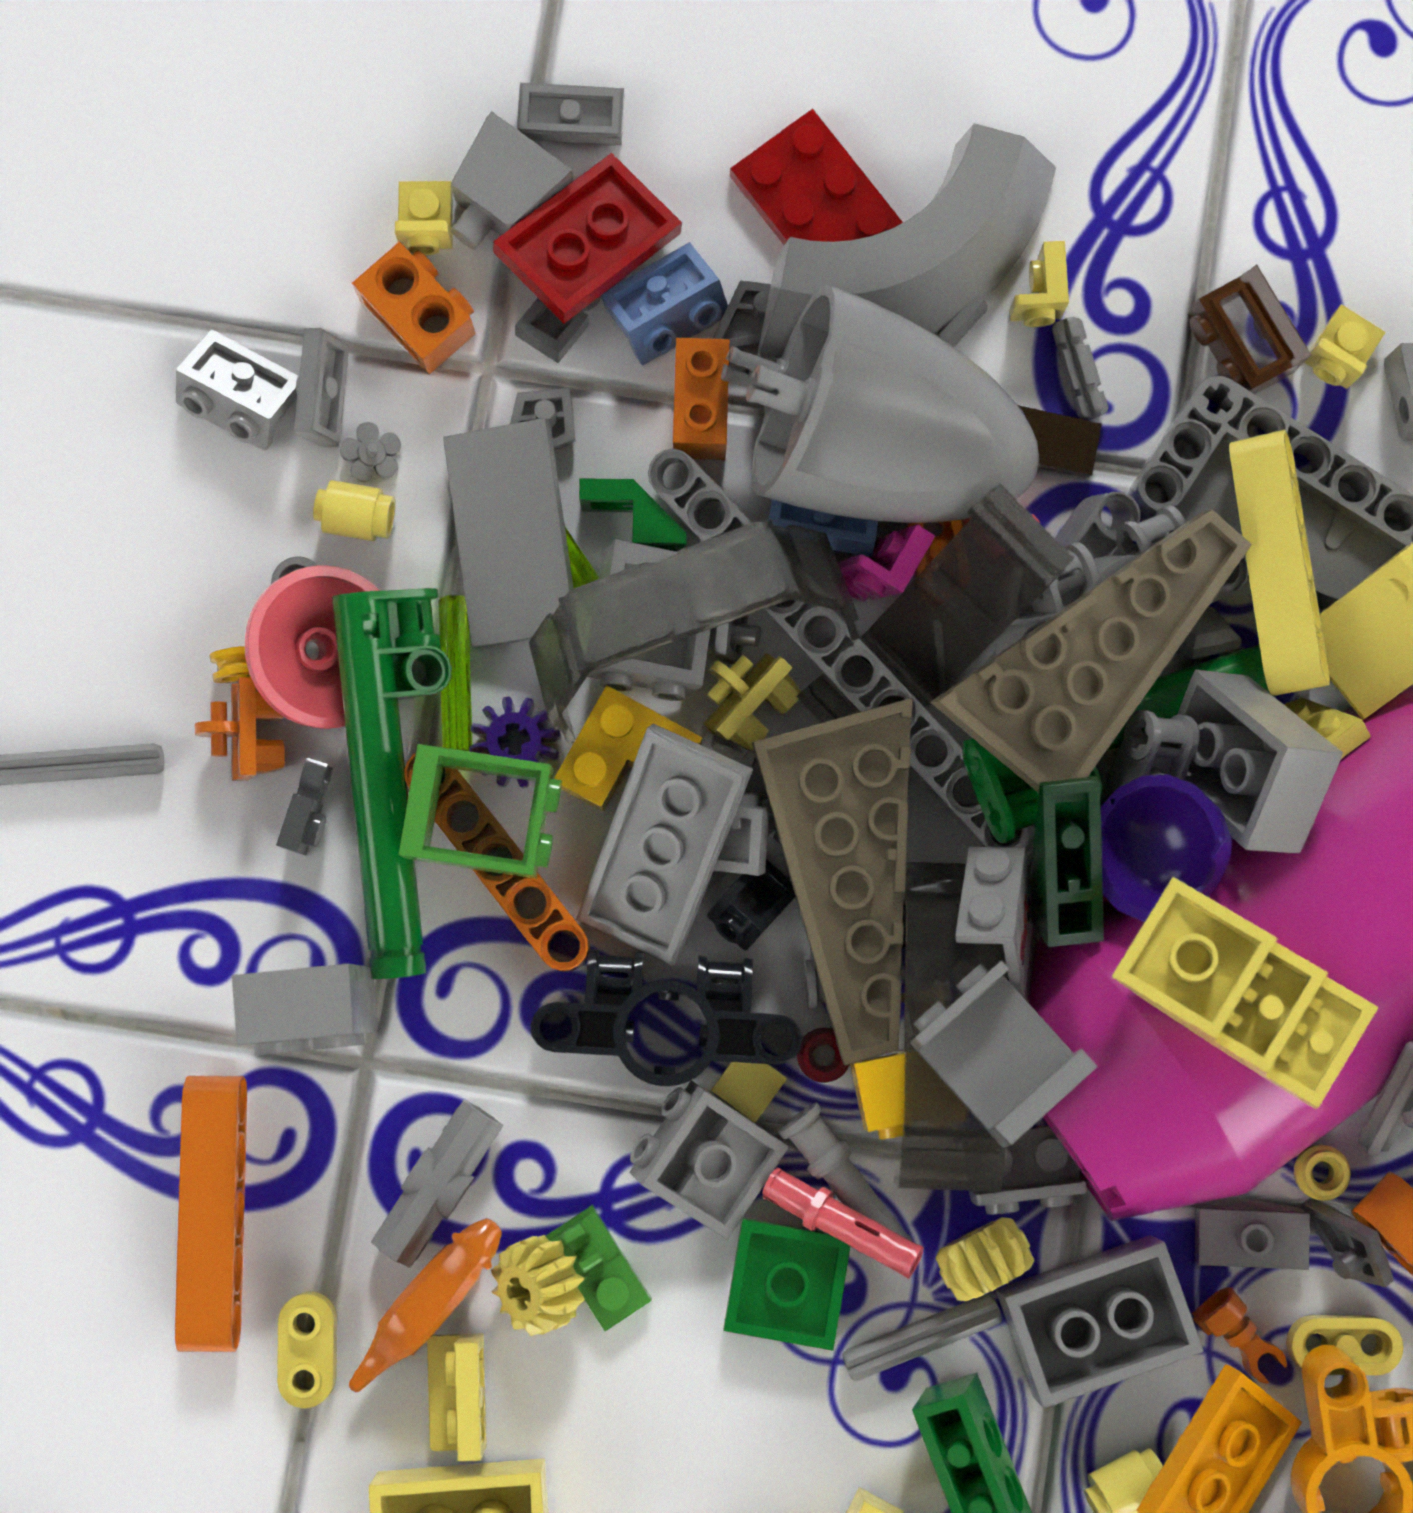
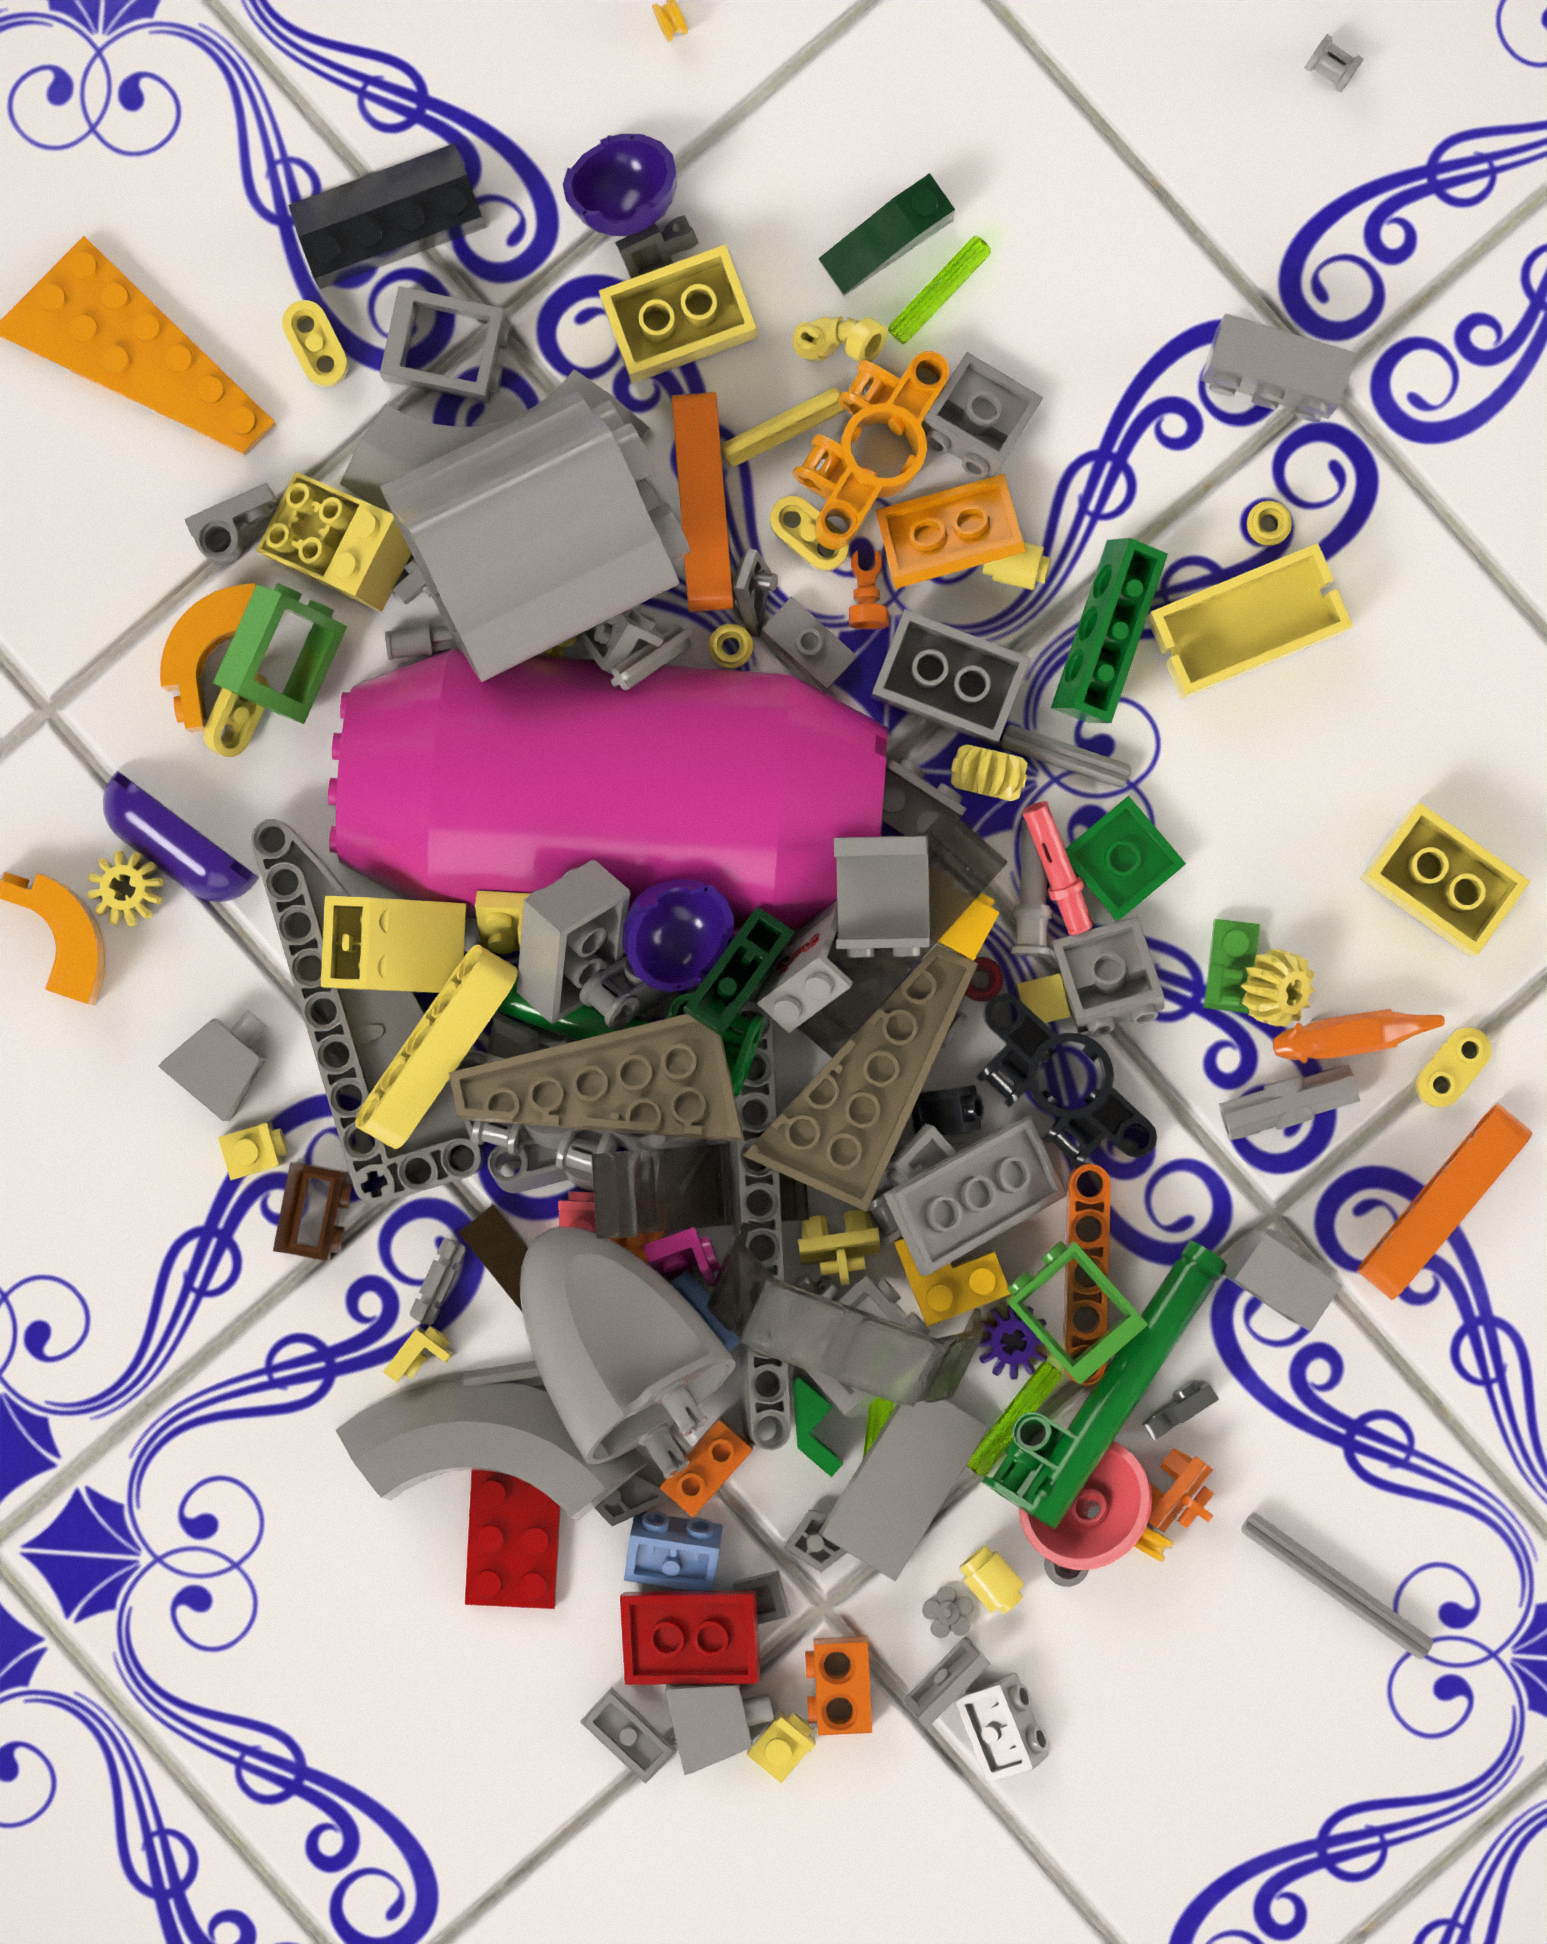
camera: 130 degrees left, 5 degrees up
light yellow bracket [427,1333,487,1461] -> none
light yellow slope [1112,877,1379,1109] -> none

